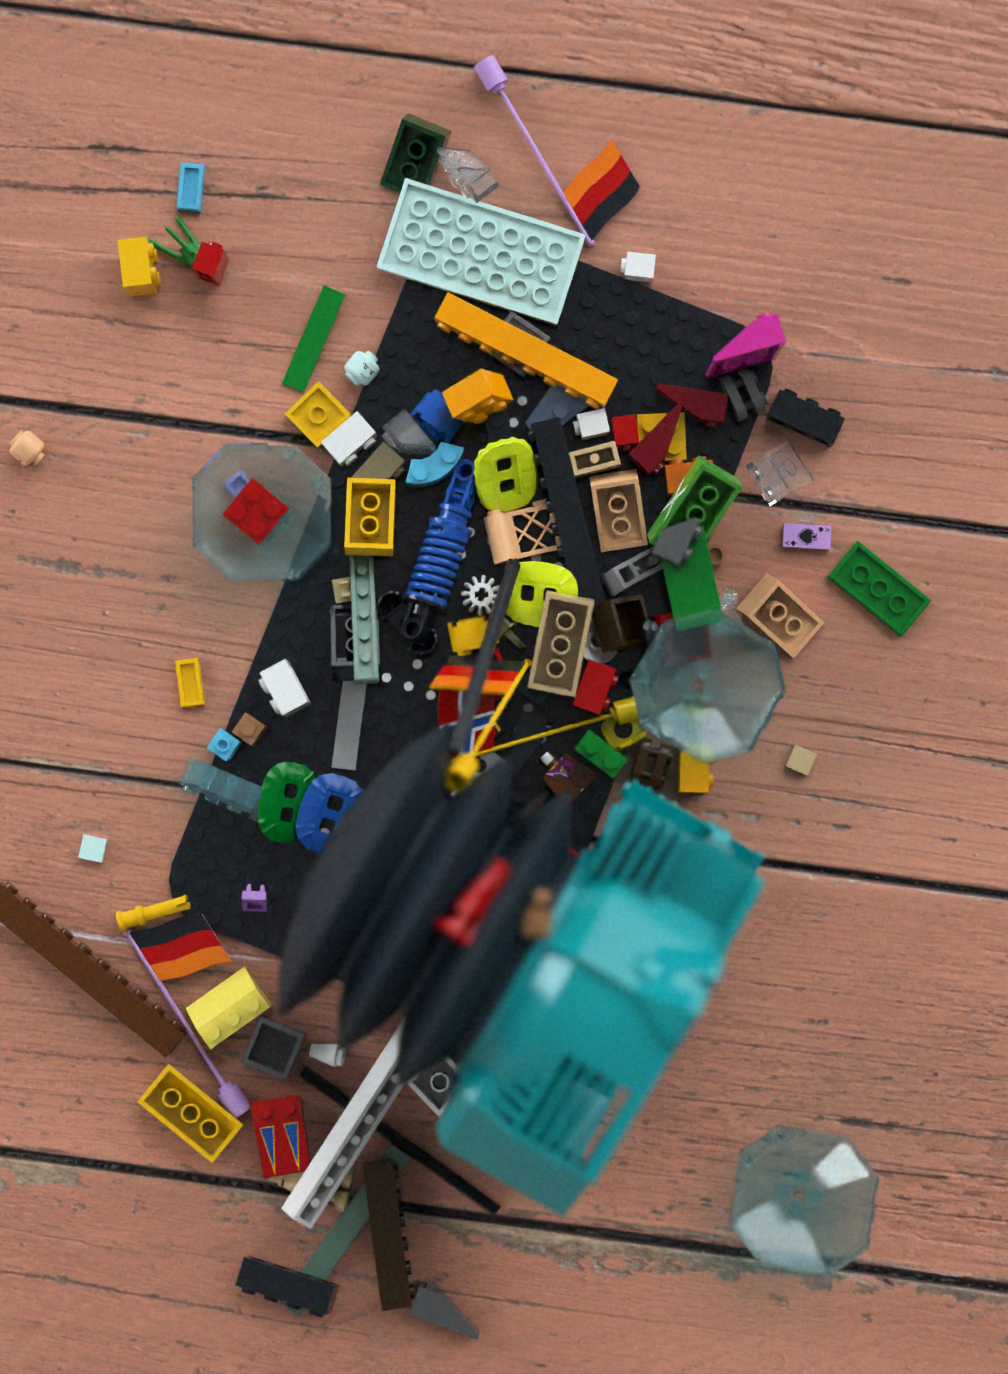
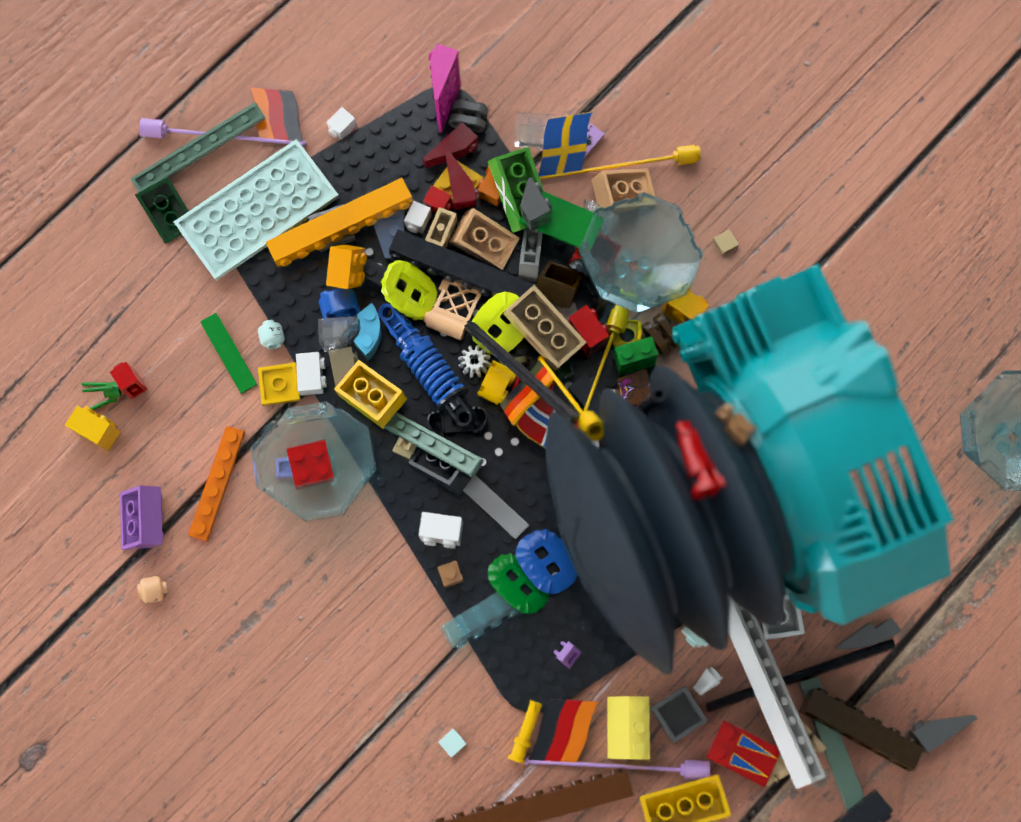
camera: 50 degrees left, 10 degrees down
yellow tile [175,658,205,708] -> none
medium azure tile [176,163,205,213] -> none
medium azure brick [207,728,243,762] -> none
clear slope [437,147,499,203] -> none
black brick [766,389,845,448] -> none
green tile [827,540,931,637] -> none
none -> medium lavender slope [120,485,164,550]
none -> sand green tile [130,102,266,192]
none -> orange plate [188,426,246,542]
none -> flag [538,112,701,180]
none -> dark grey slope [835,618,901,650]

